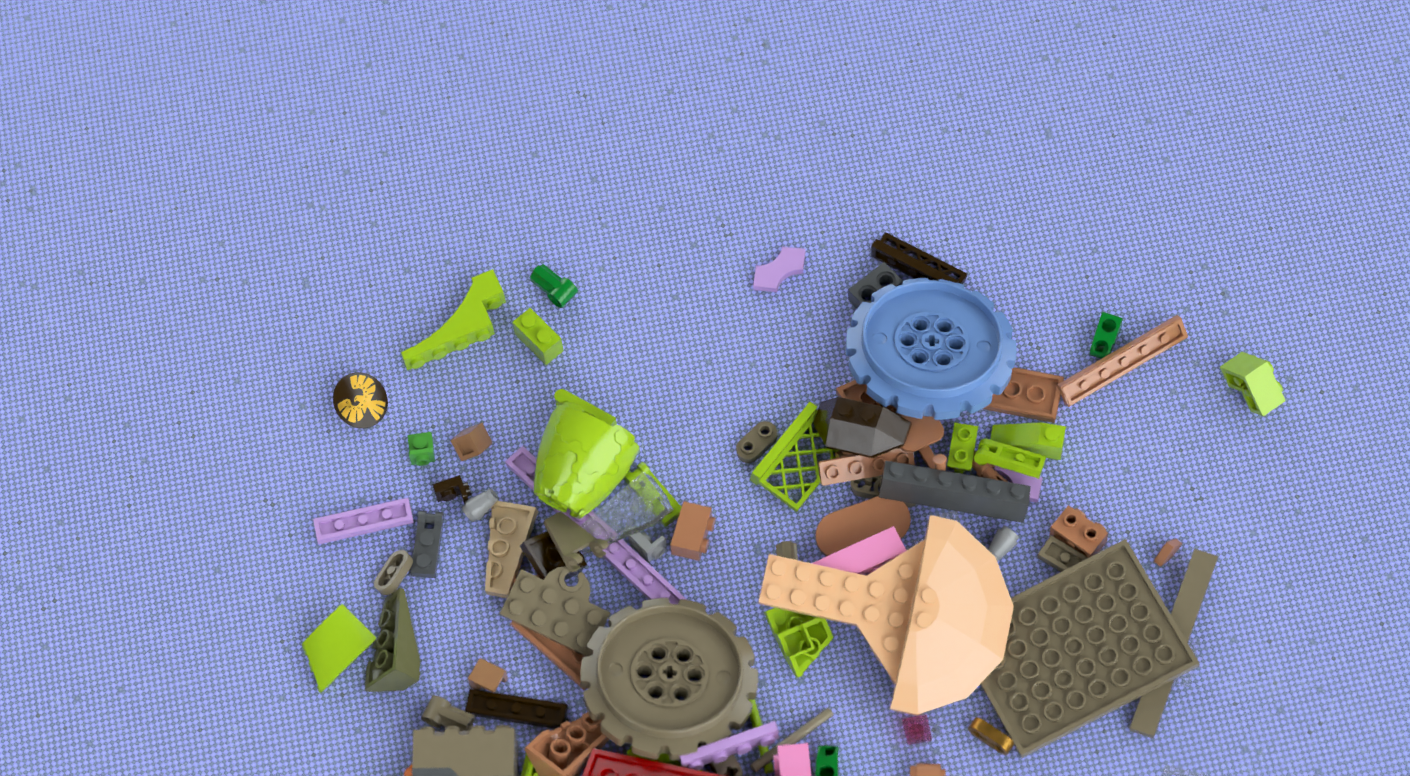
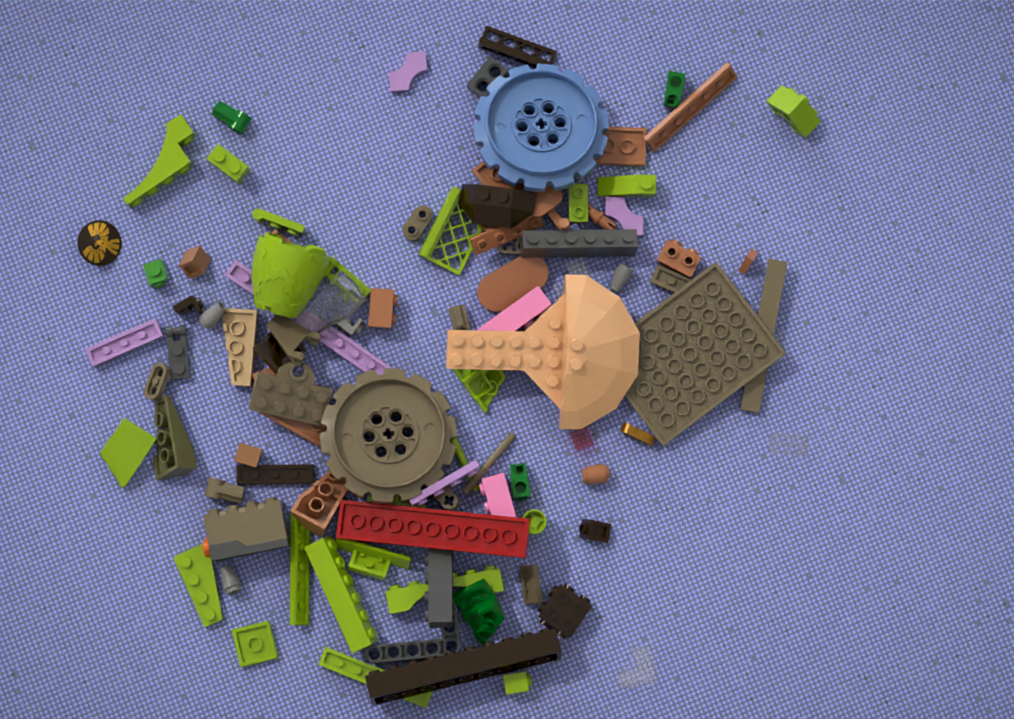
camera: 15 degrees left, 20 degrees up
lime plate [974,438,1046,479] -> none

